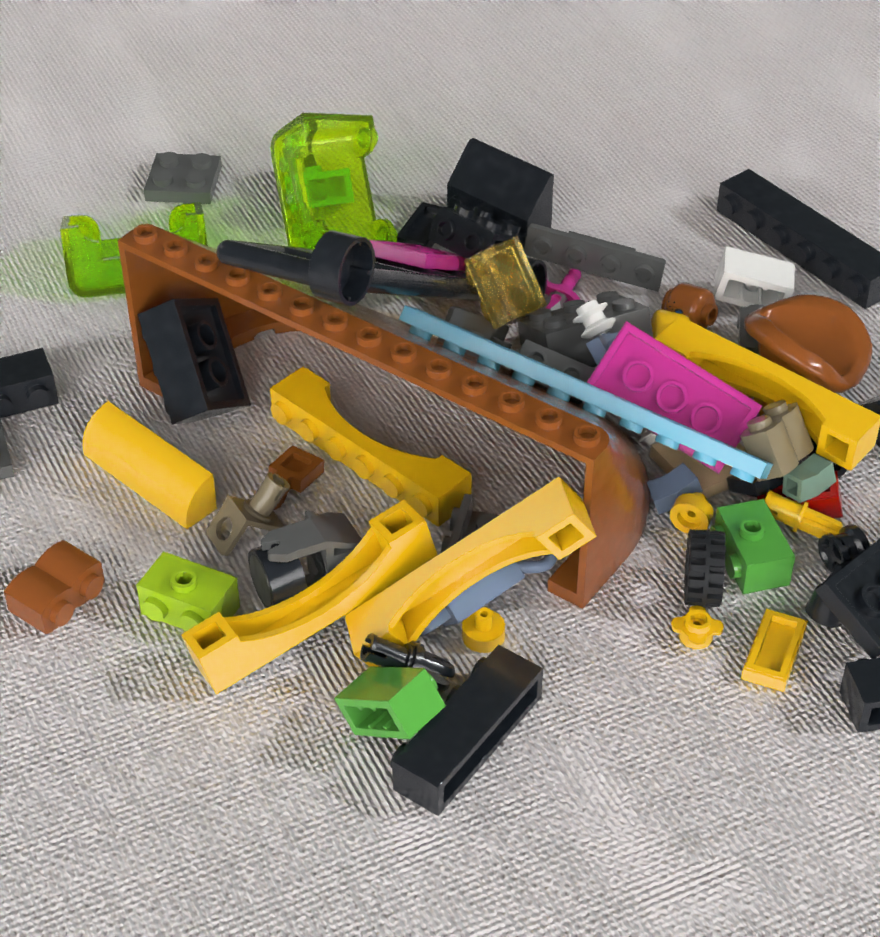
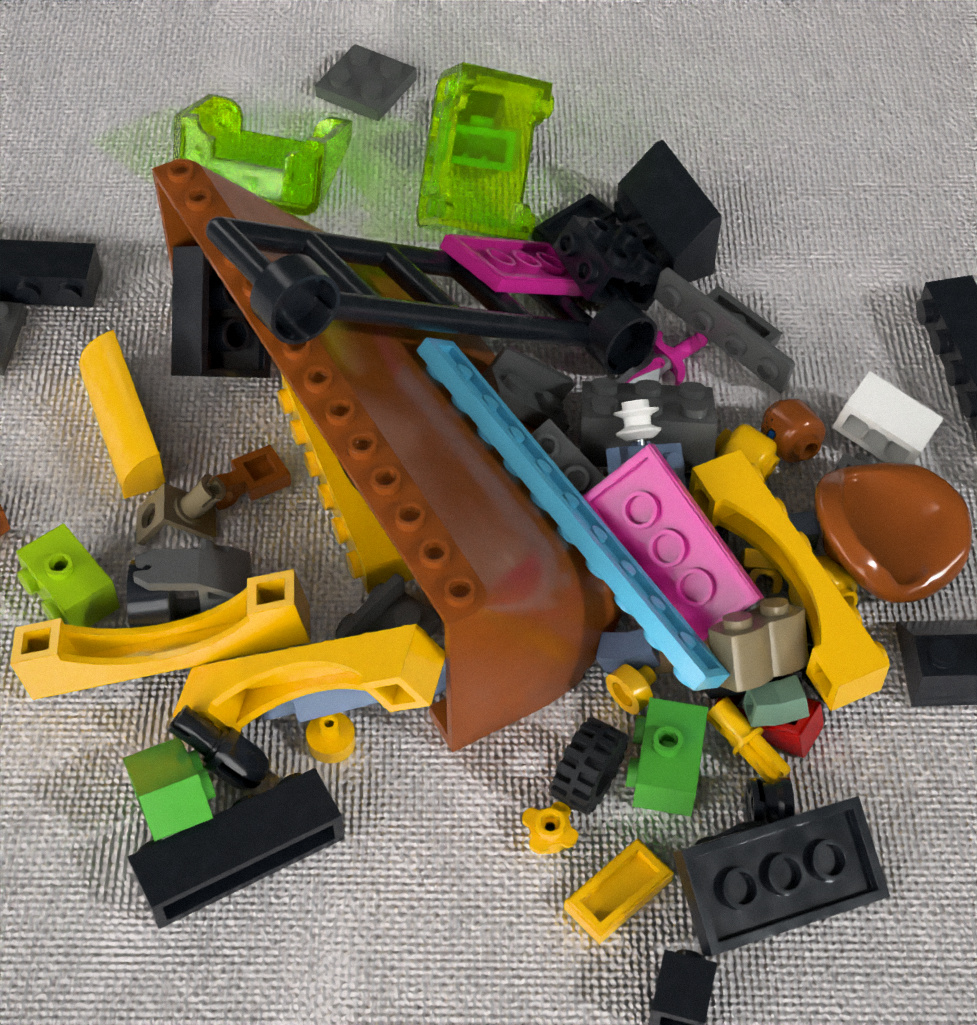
camera: 25 degrees right, 10 degrees up
clear yellow bracket [464,236,547,329] -> none

